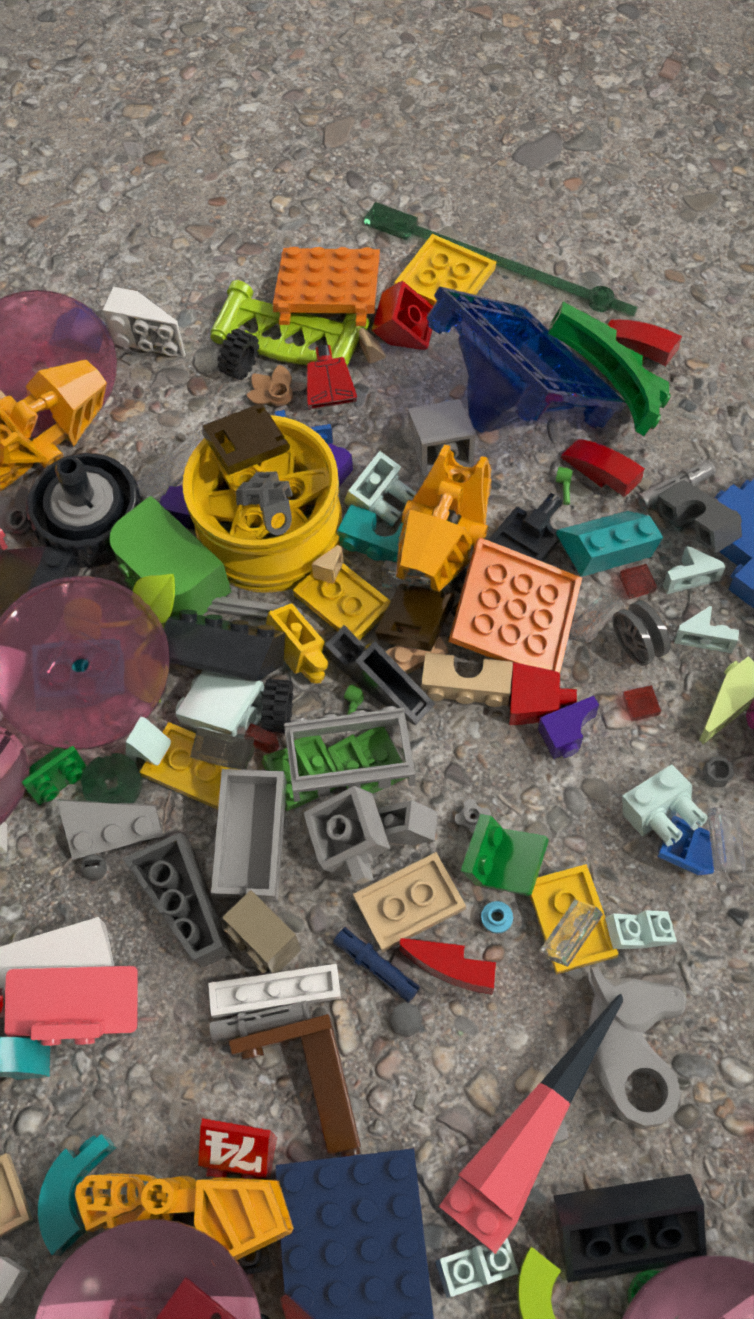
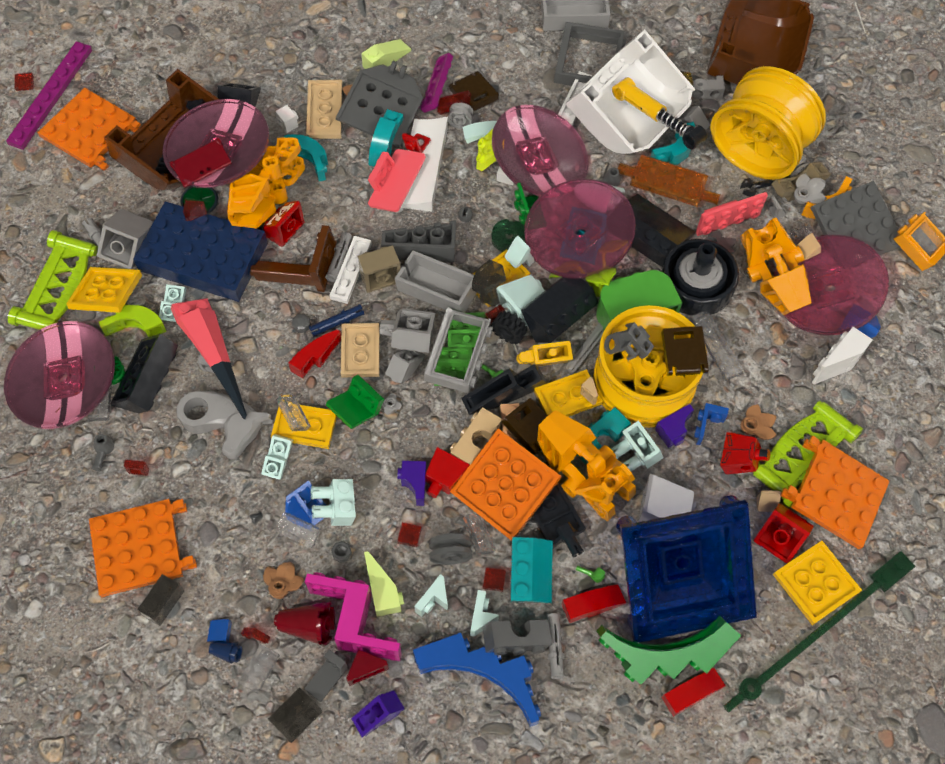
camera: 110 degrees right, 0 degrees up
light grey wing [57,799,163,860] -> none
black tyre [218,329,259,380] -> none
medium azure plate [481,901,513,934] -> none

